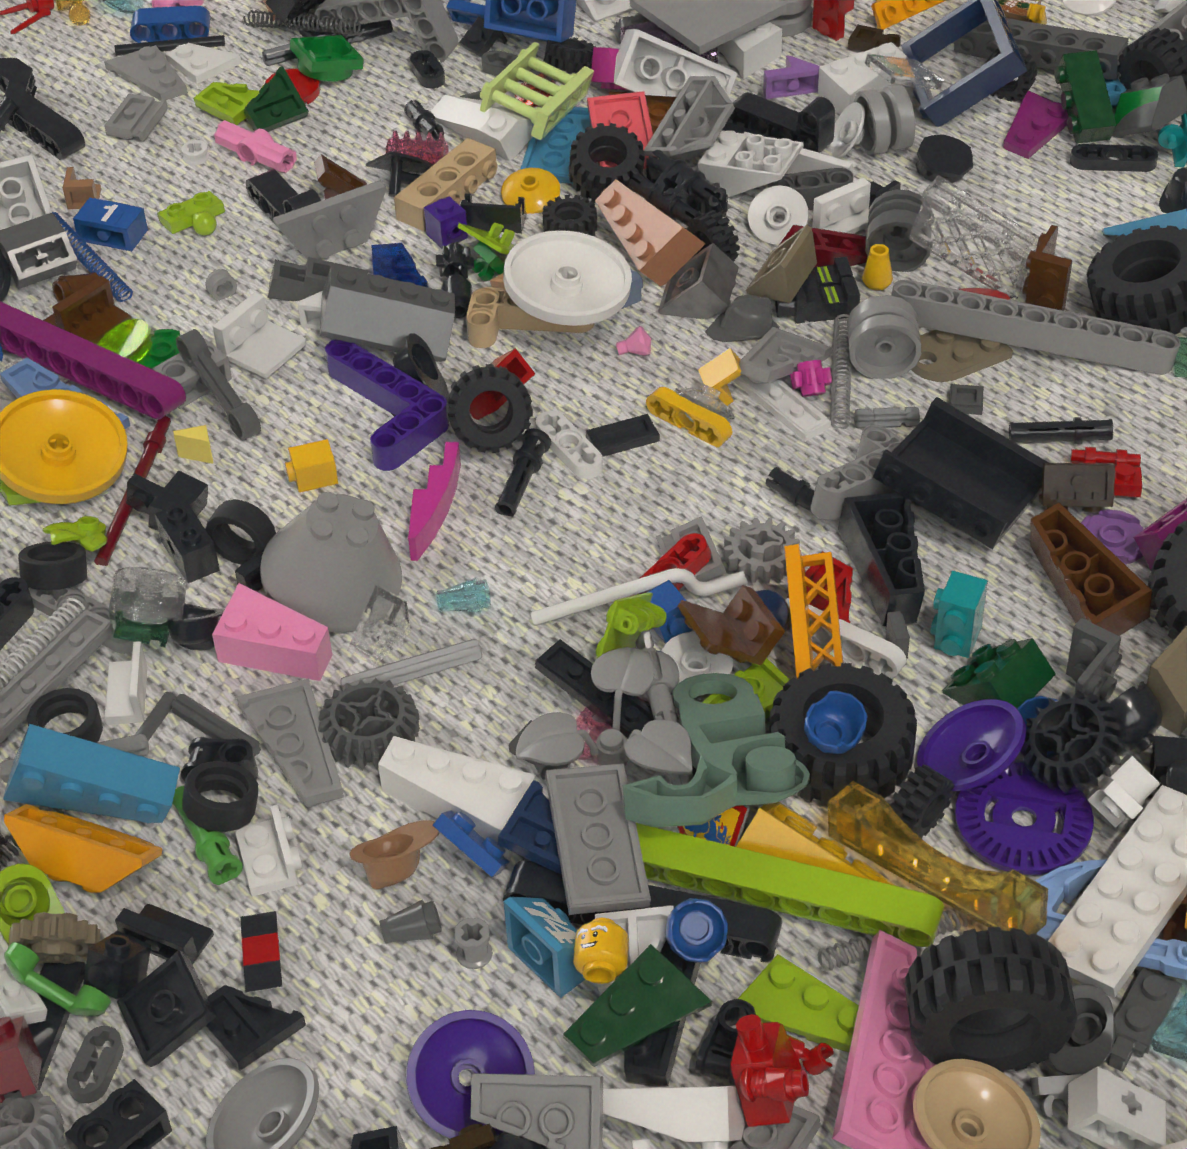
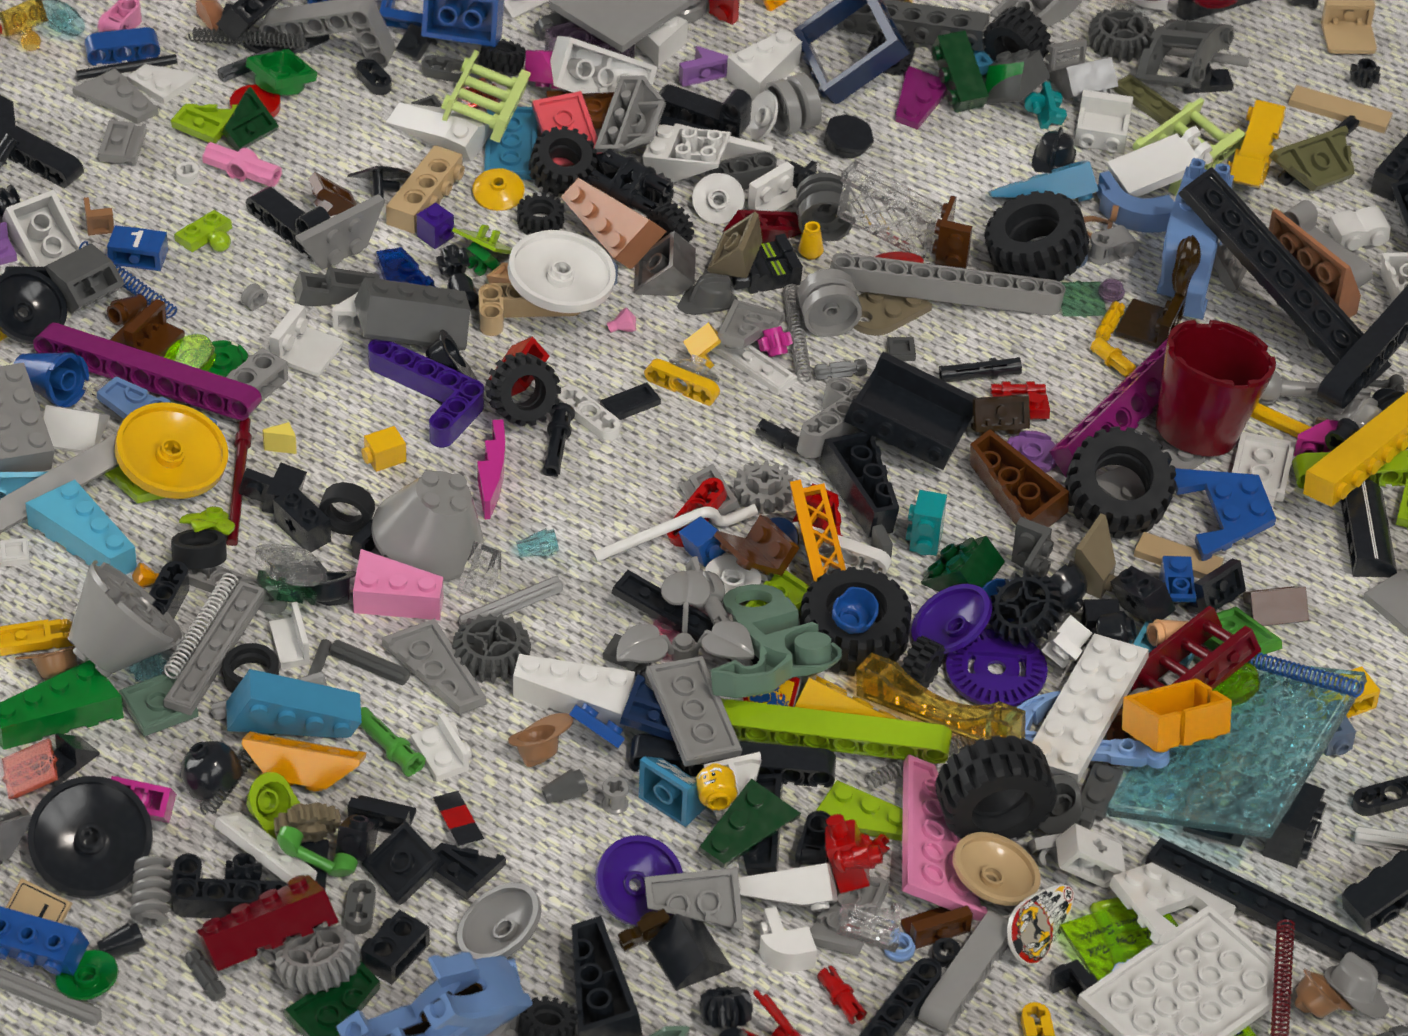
camera: 15 degrees left, 0 degrees up
dark grey piece [176,329,261,441] -> none
black piece [181,737,258,782] -> none
black tyre [182,761,258,832] -> none
clear pink piece [386,130,449,165] -> none
black pin [404,100,444,143] -> none
black hinge [460,193,527,234] -> none
lime hinge [596,592,666,658] -> none
blue hair [665,898,728,963] -> none
dark brown plate [848,24,901,52] -> none
clear tile [865,53,944,90] -> none
black beam [1070,144,1158,172] -> none

